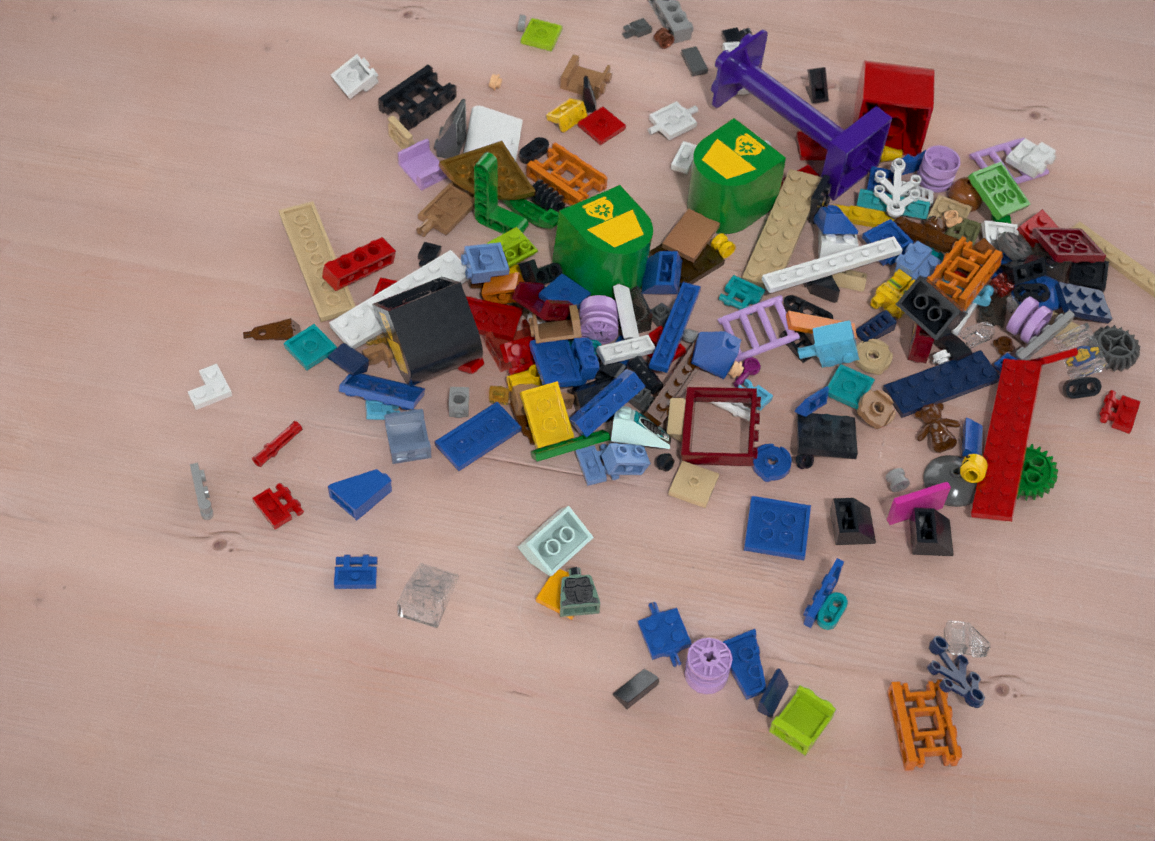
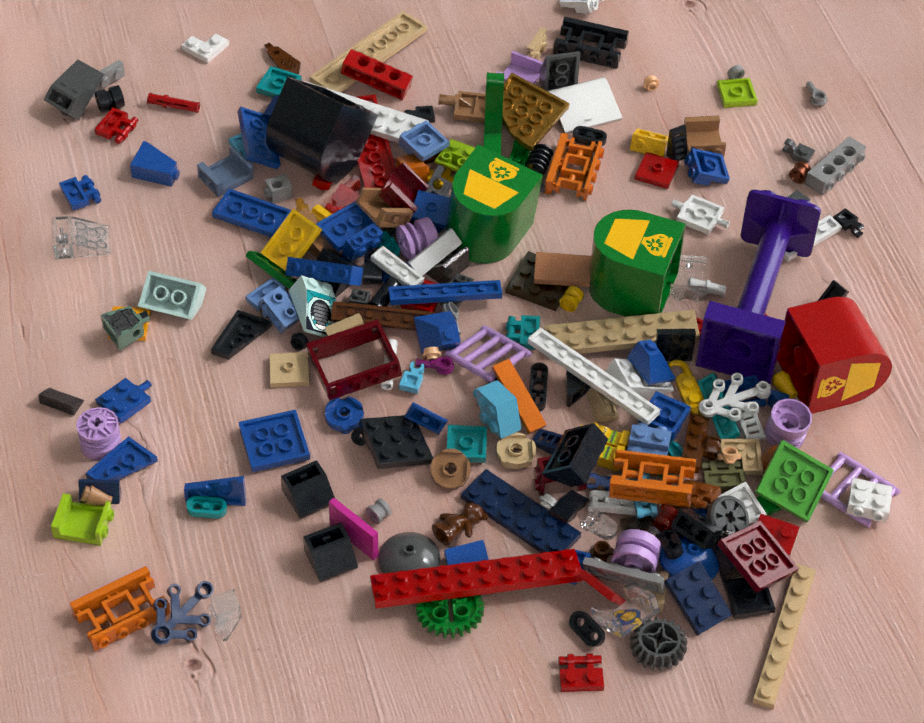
camera: 65 degrees right, 5 degrees down
blue slope [642,251,682,294] -> none
yellow head [960,454,988,483] -> none
none -> dark grey slope [43,60,104,120]
none -> medium nougat cone [80,485,112,506]
none -> black wheel [94,85,125,113]
none -> black wing [211,310,272,360]
none -> blue plate [684,148,730,186]

